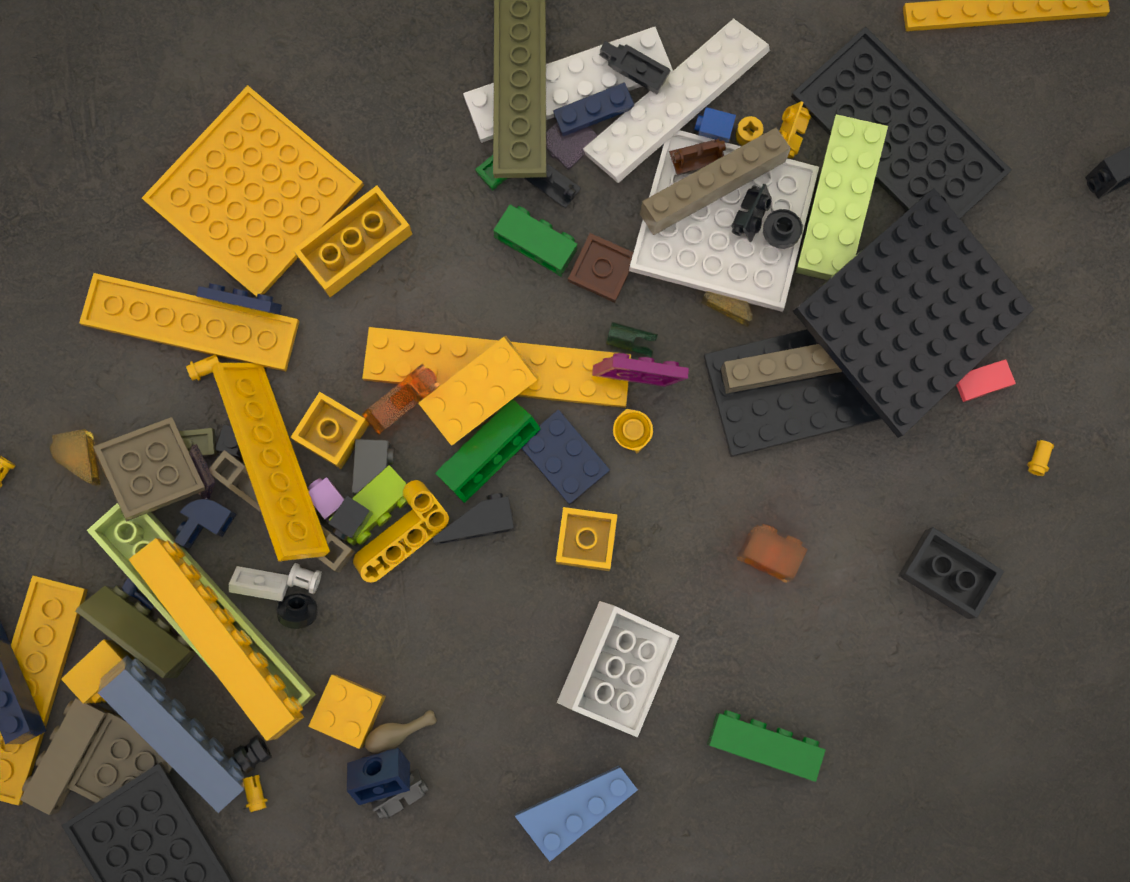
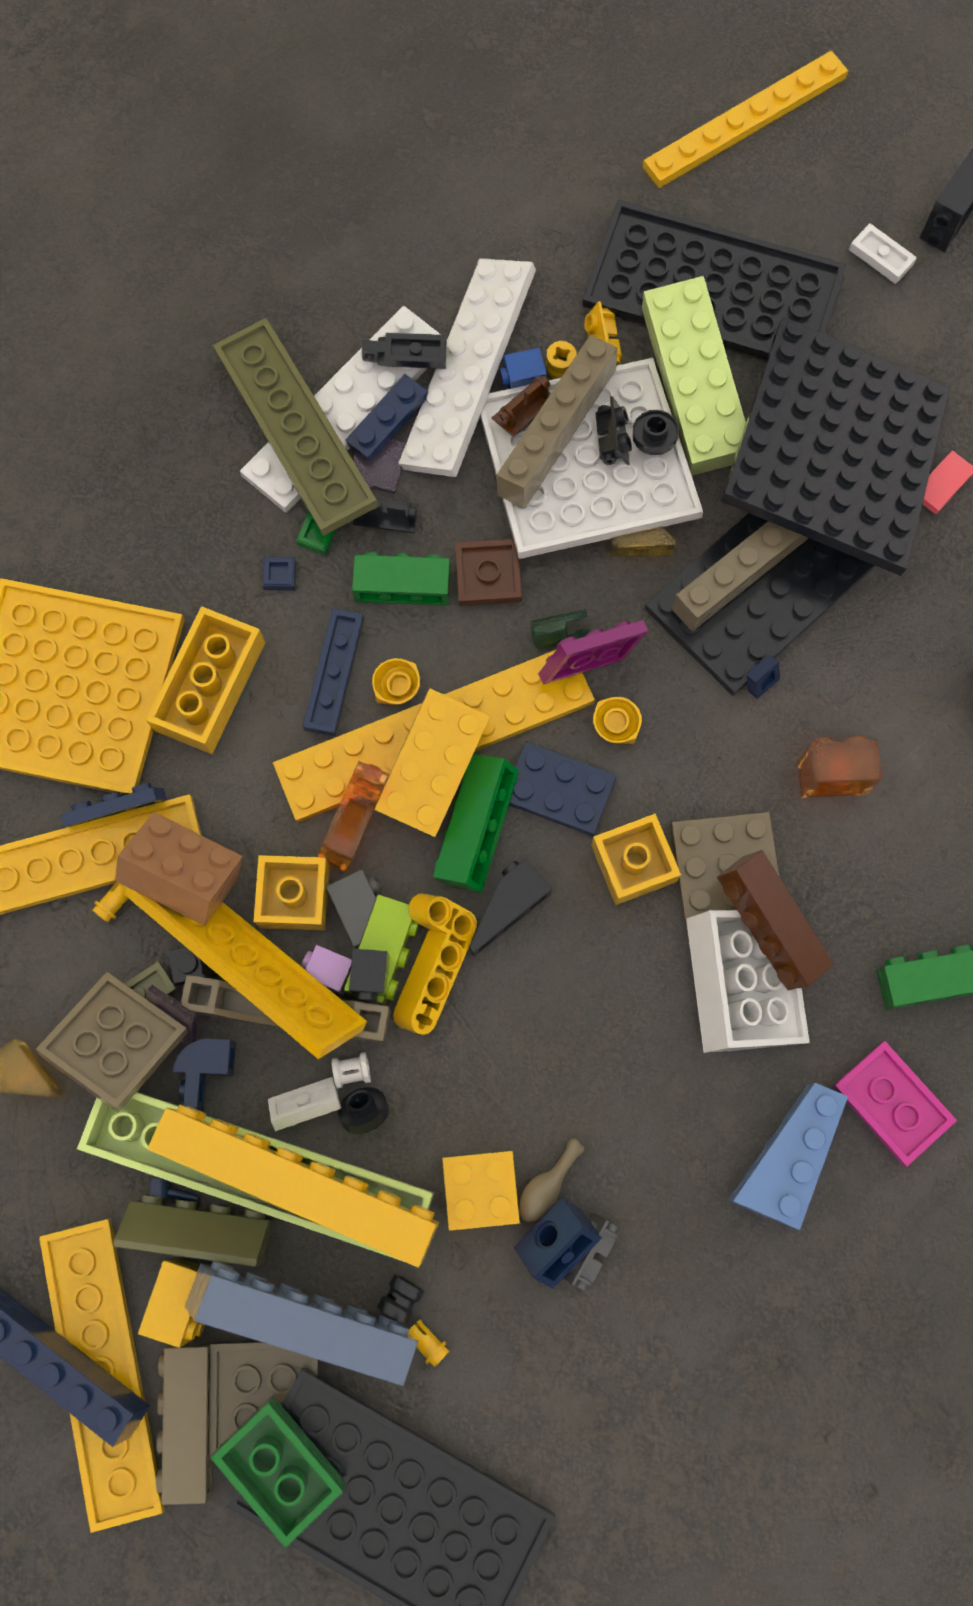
camera: 25 degrees left, 5 degrees down
none -> medium nougat brick [115,812,243,926]
none -> green brick [211,1396,345,1548]
none -> dark blue tile [262,557,296,590]
none -> dark blue plate [303,608,364,736]
none -> yellow hat [372,658,420,705]
none -> dark tan plate [671,812,779,921]
none -> reddish brown brick [717,850,834,991]
none -> dark blue plate [746,654,780,699]
none -> dark pink plate [833,1041,957,1167]
none -> white plate [849,223,917,284]

